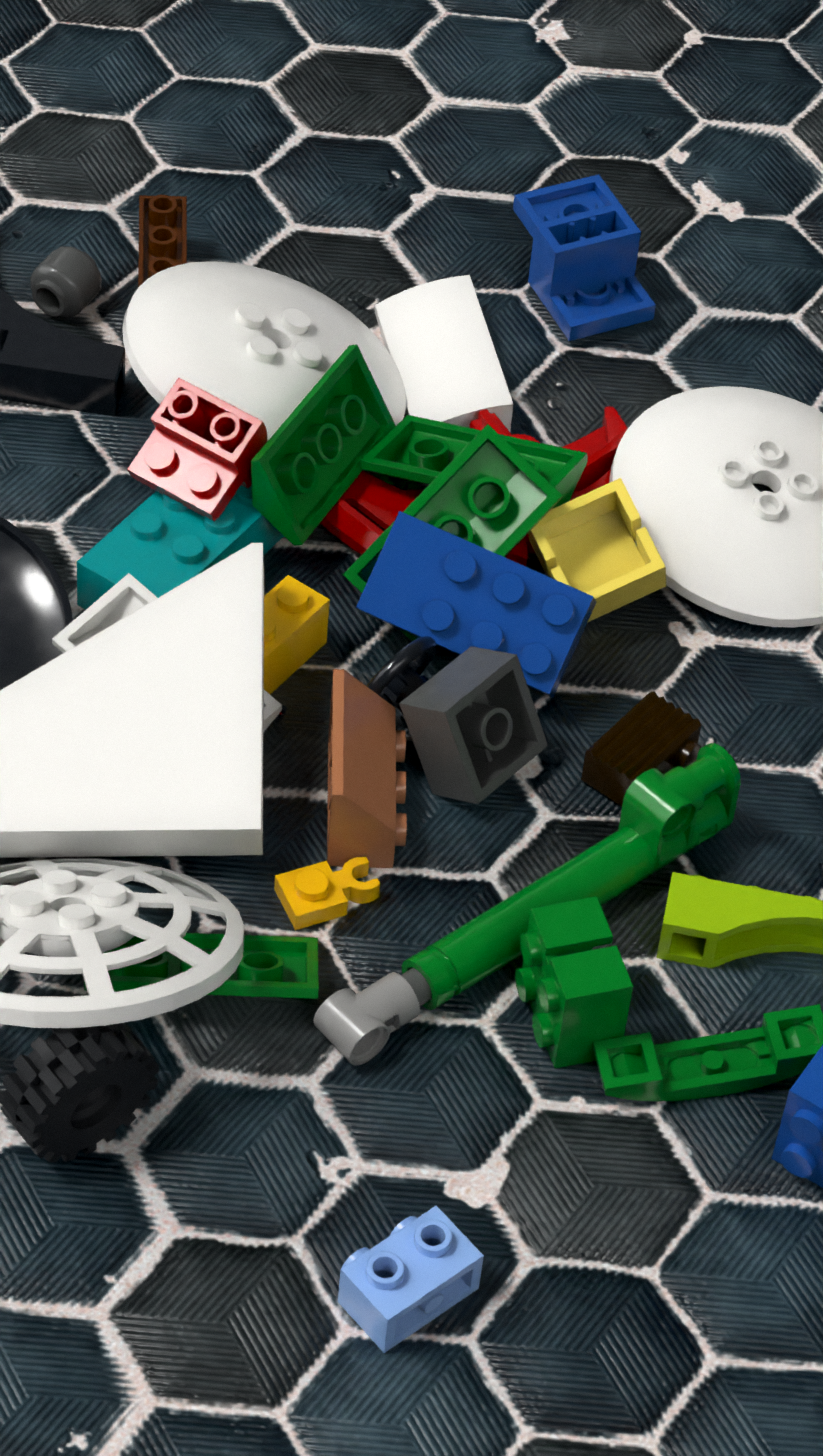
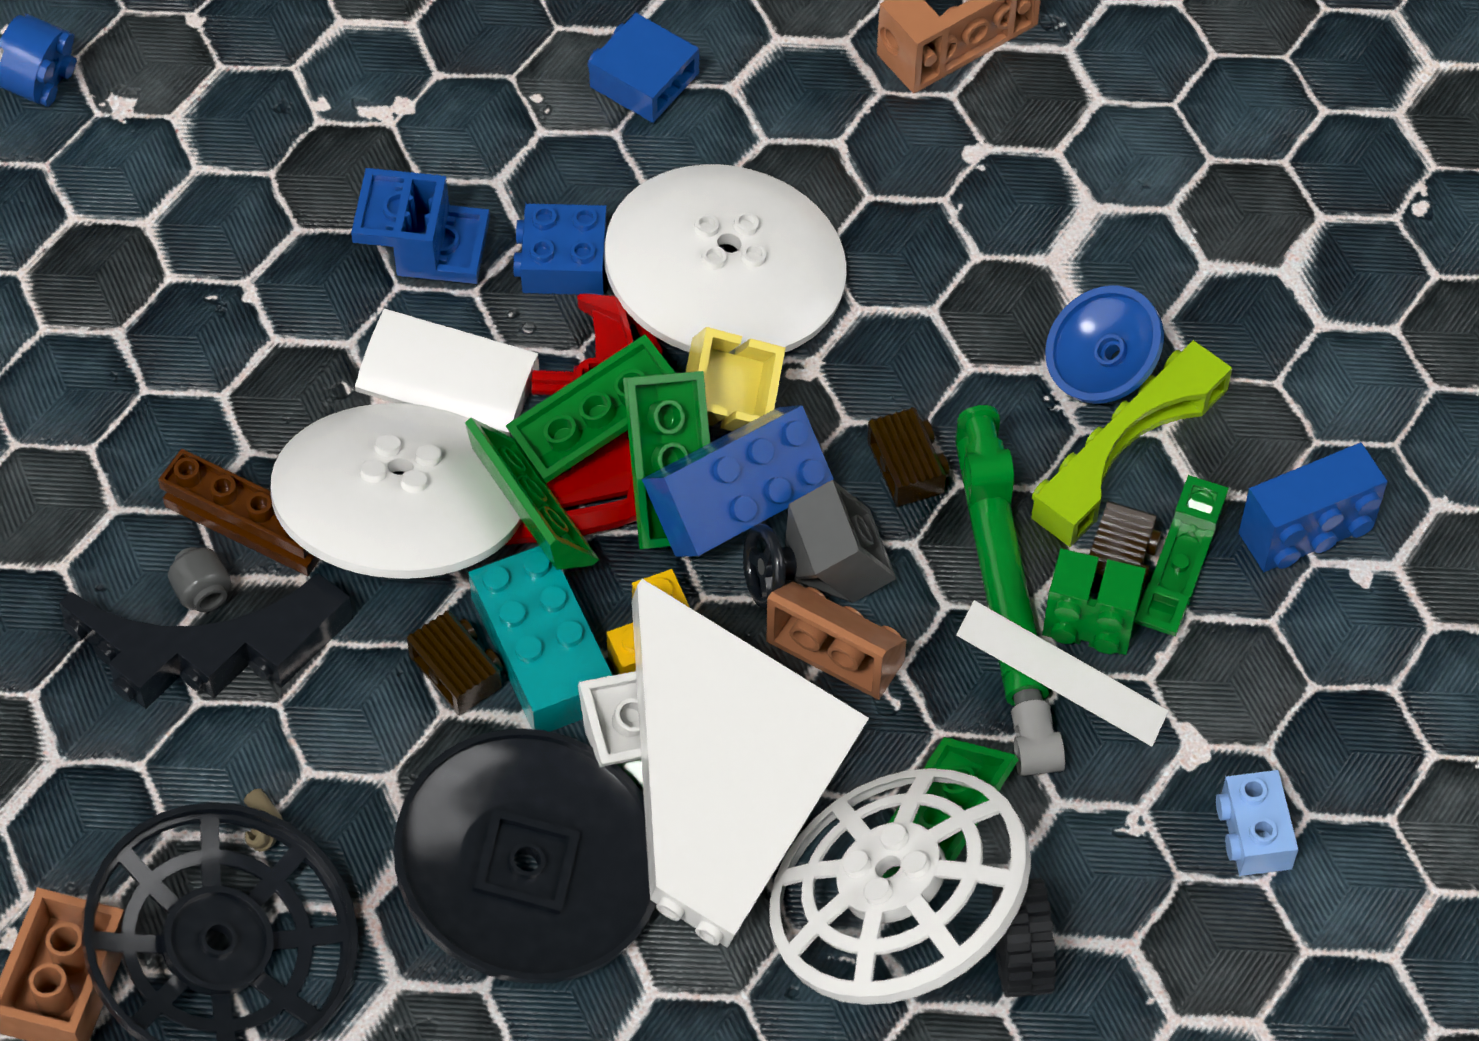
camera: 55 degrees left, 10 degrees up
brick [127,377,267,521] -> none
yellow plate [274,857,380,930] -> none
none -> dark brown brick [407,610,503,716]
none -> blue brick [514,204,607,295]
none -> white sticker [956,600,1168,747]
none -> dark brown brick [1089,501,1162,593]

